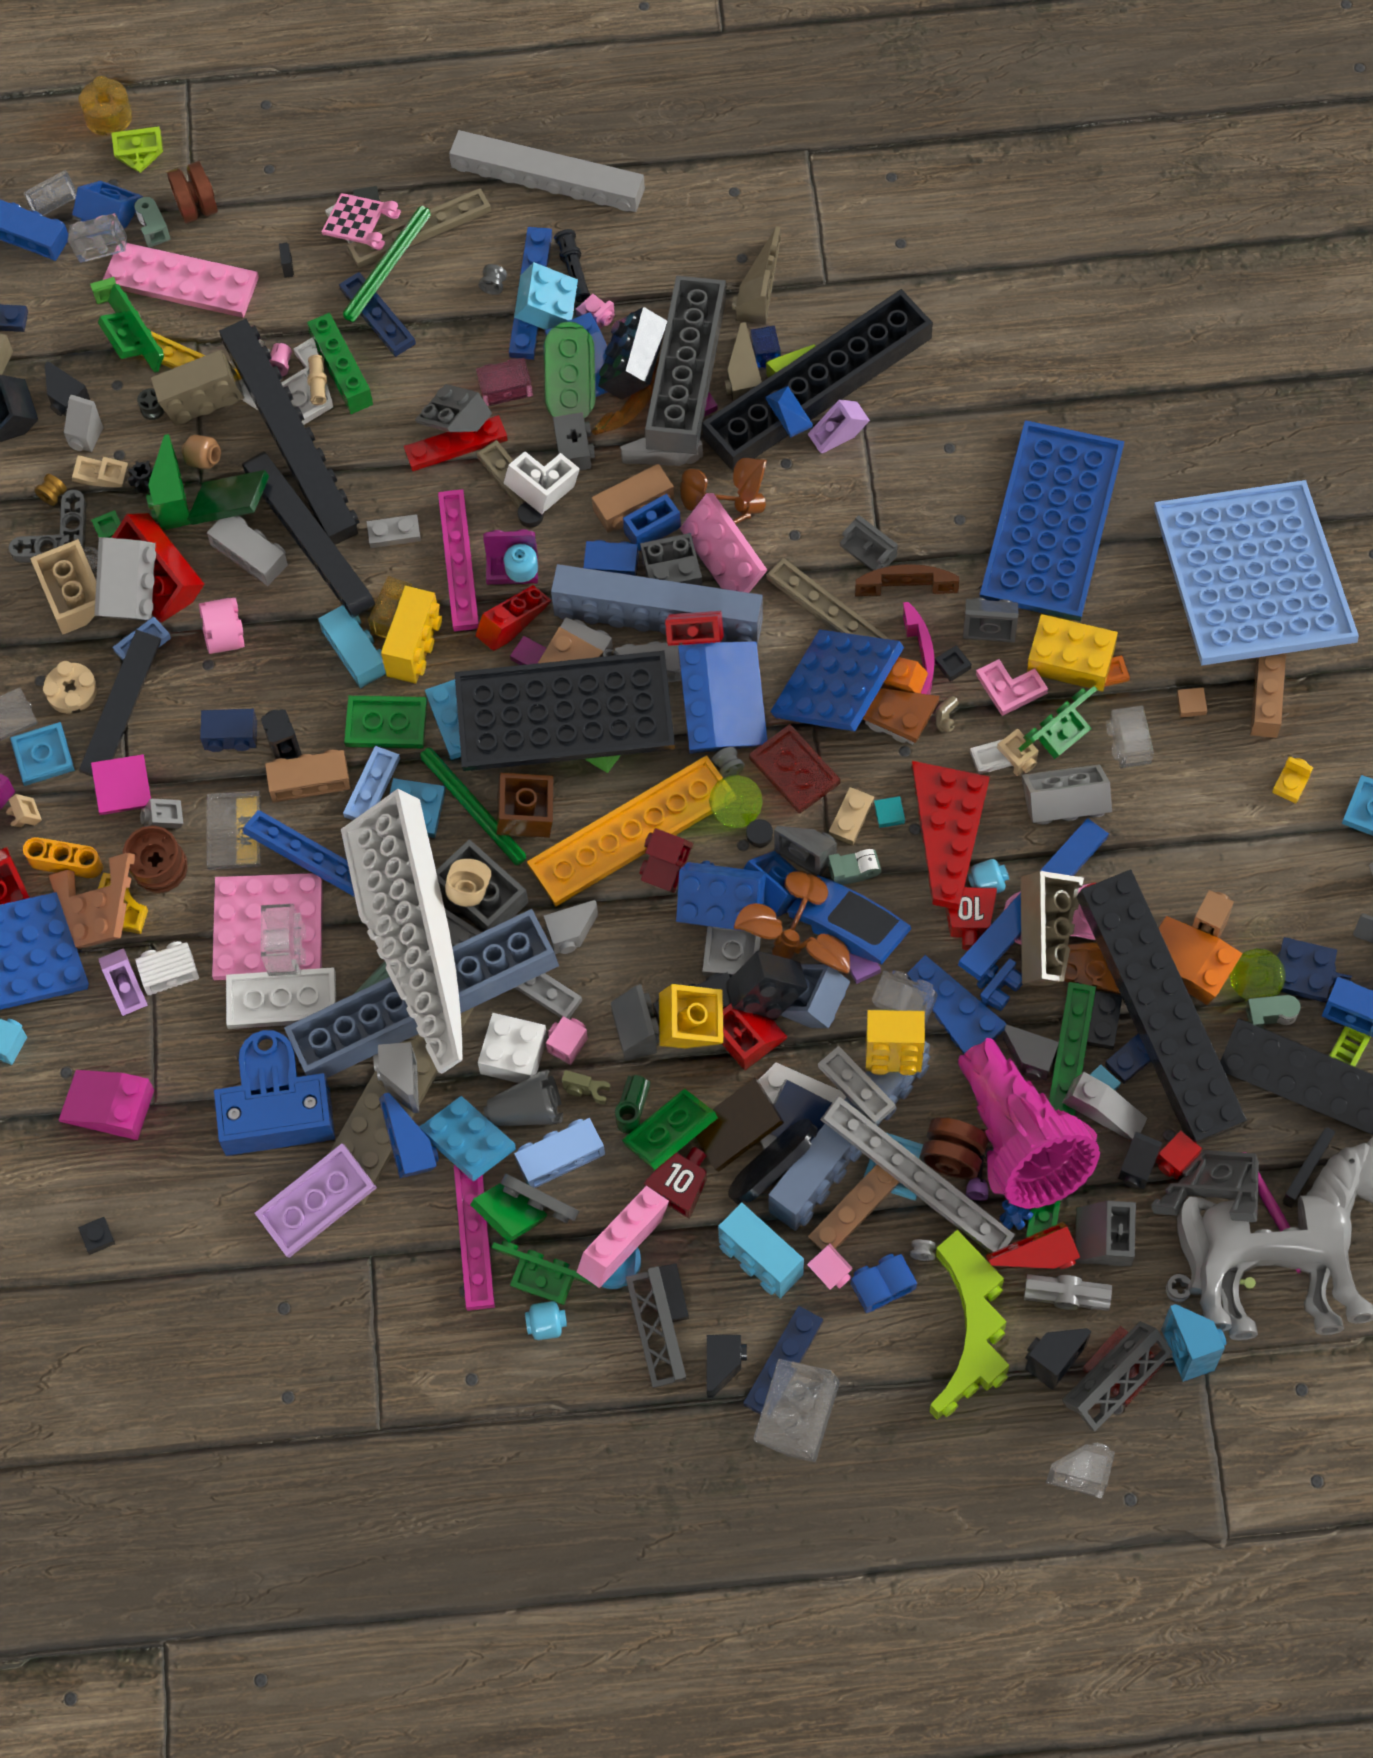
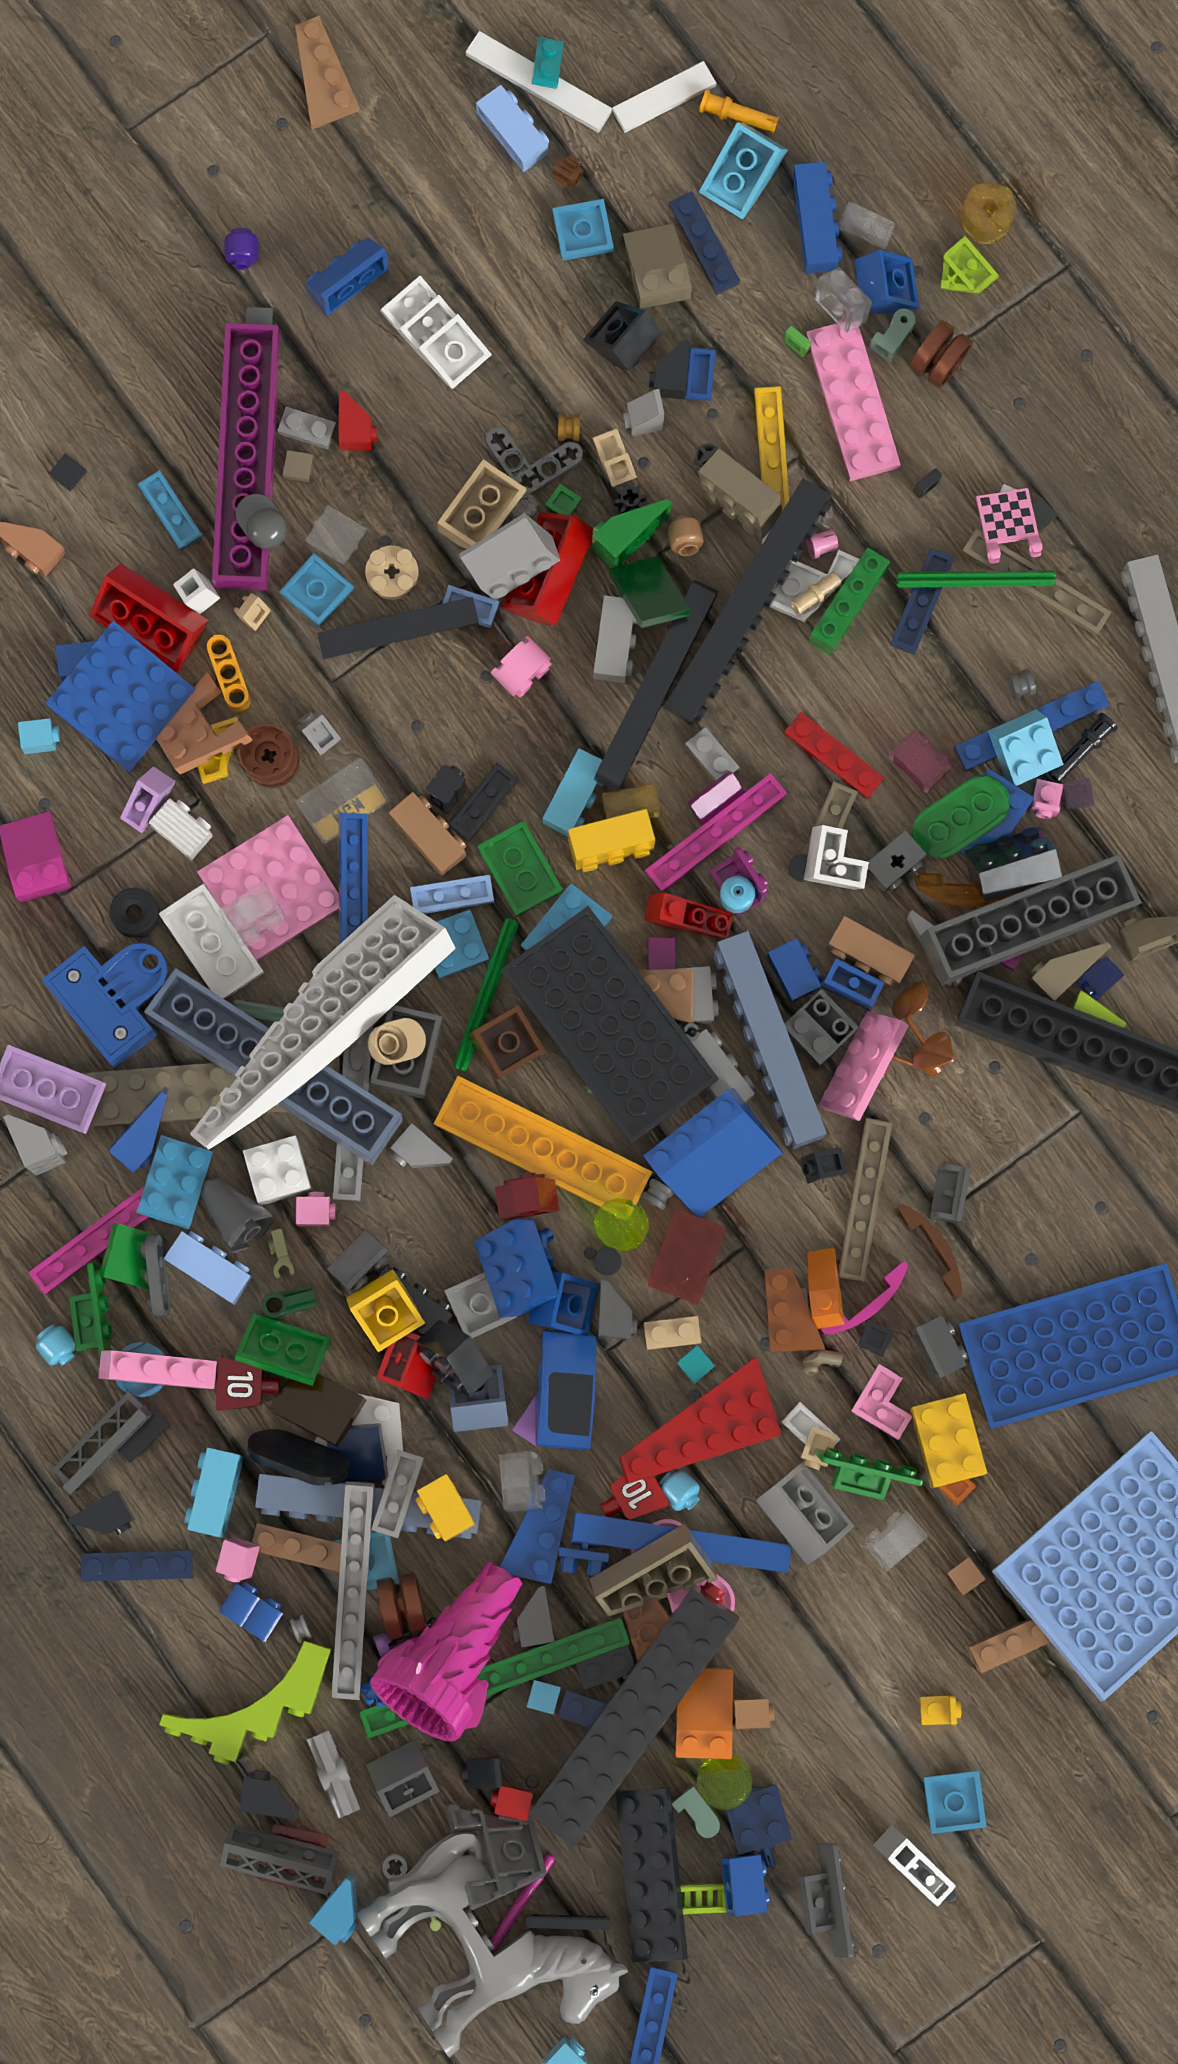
camera: 50 degrees right, 15 degrees up
dark pink tile [91,754,151,815] -> none
green bracket [98,284,164,373] -> none
dark blue brick [200,708,257,752] -> none
light grey slope [373,1042,419,1113] -> none
dark grey slope [415,384,492,432] -> none
red brick [665,611,724,646] -> none
dark orange plant [734,871,850,974] -> none
clear slope [753,1359,840,1463] -> none
blue slope [766,386,813,438] -> none
blue plate [770,629,904,732] -> none
lavender slope [808,400,870,453] -> none
sand green leg [828,849,882,885] -> none
red slope [986,1222,1080,1269] -> none
clear slope [1046,1443,1115,1498] -> none
light grey slope [1062,1072,1147,1141] -> none
none -> light grey slope [3,1115,68,1176]
none -> black tyre [109,888,160,938]
none -> black tile [448,763,518,843]
none -> blue tile [685,347,716,401]
none -> tile [687,771,745,825]
none -> black bracket [801,1147,848,1184]
none -> clear purple tile [1062,778,1094,810]

